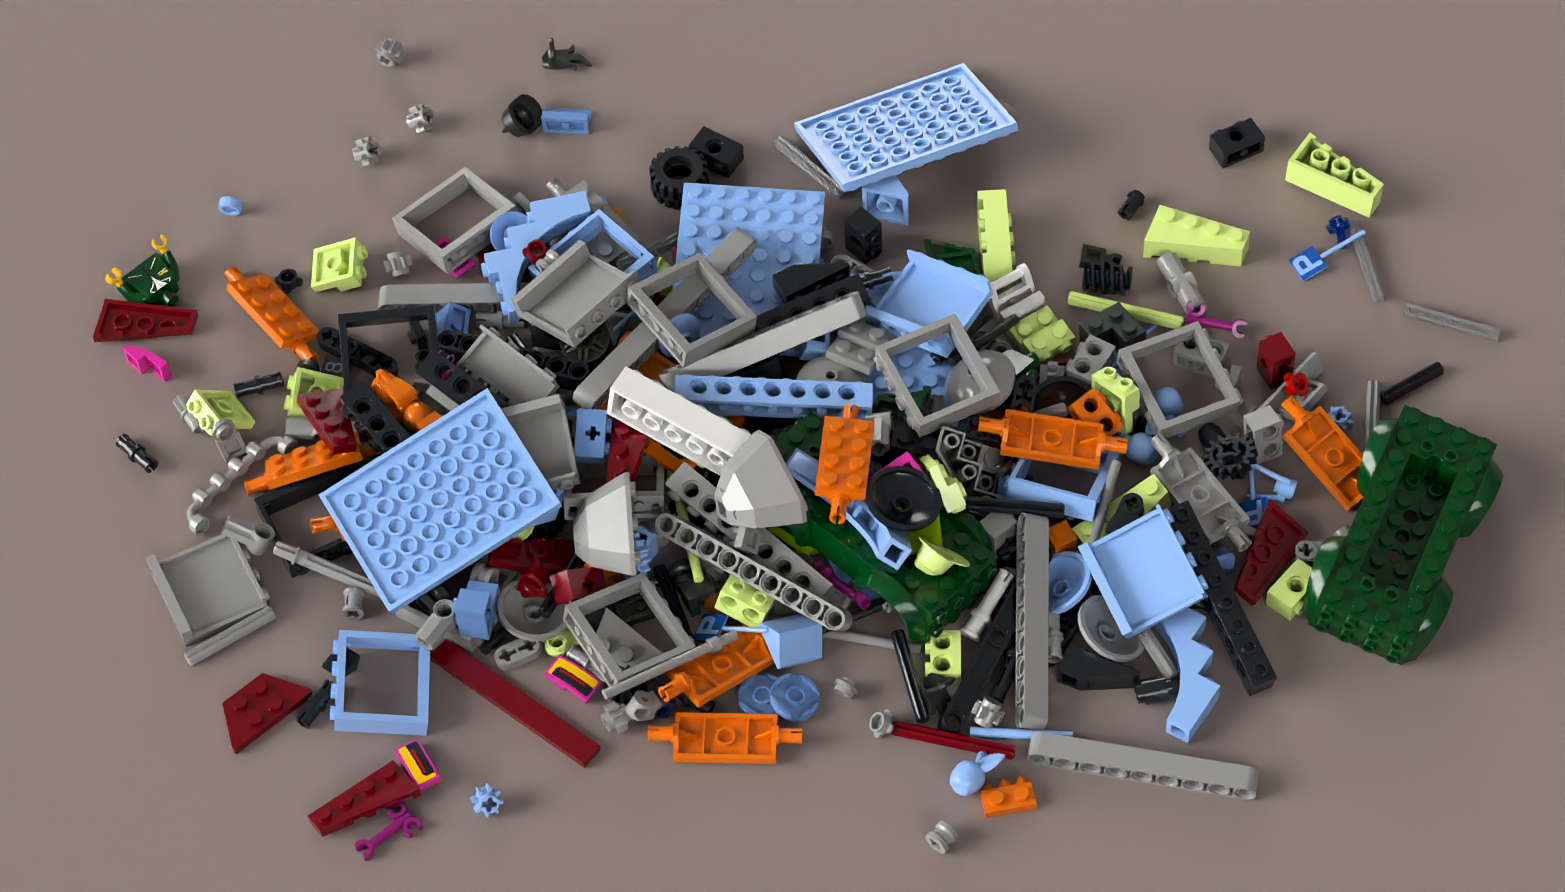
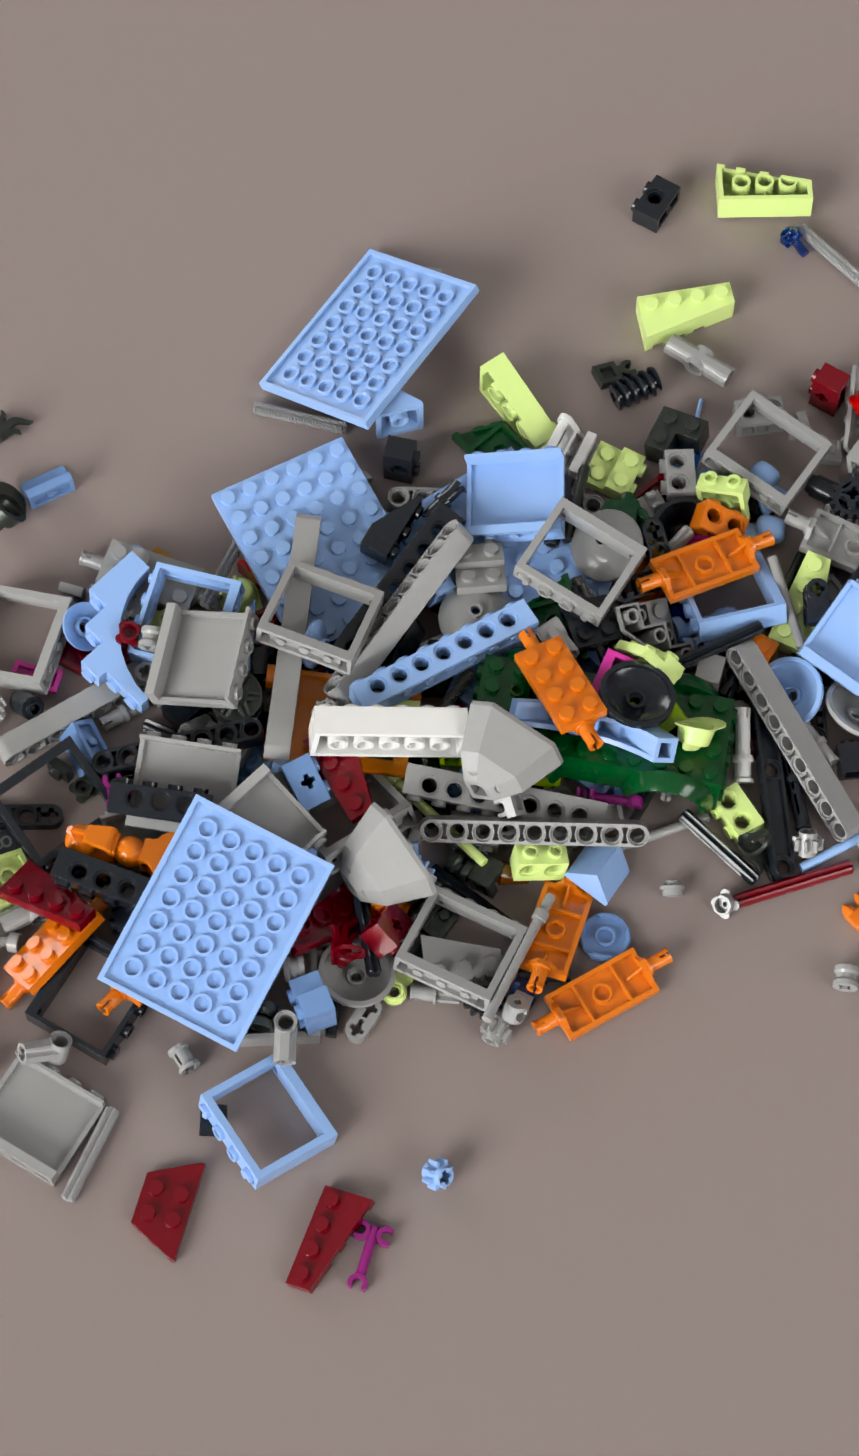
camera: 35 degrees left, 10 degrees up
light grey axle [273,541,380,597] -> none
black pin [295,679,333,729] -> none
slope [395,739,441,791] -> none
dark red tile [430,639,601,768] -> none
slope [543,655,602,703] -> none
black tyre [649,146,709,209] -> none
black brick [689,126,744,178] -> none
piece [694,614,768,640] -> none
medium blue tile [769,673,820,722] -> none
light blue piece [950,751,1005,796] -> none
pearl dark grey axle [994,455,1017,478] -> none
yellowish green axle [1067,291,1184,329] -> none
black pin [1118,190,1145,220] -> none
magenta bar [1182,301,1247,338] -> none
piece [1288,230,1366,282] -> none
none -> black brick [9,690,44,720]

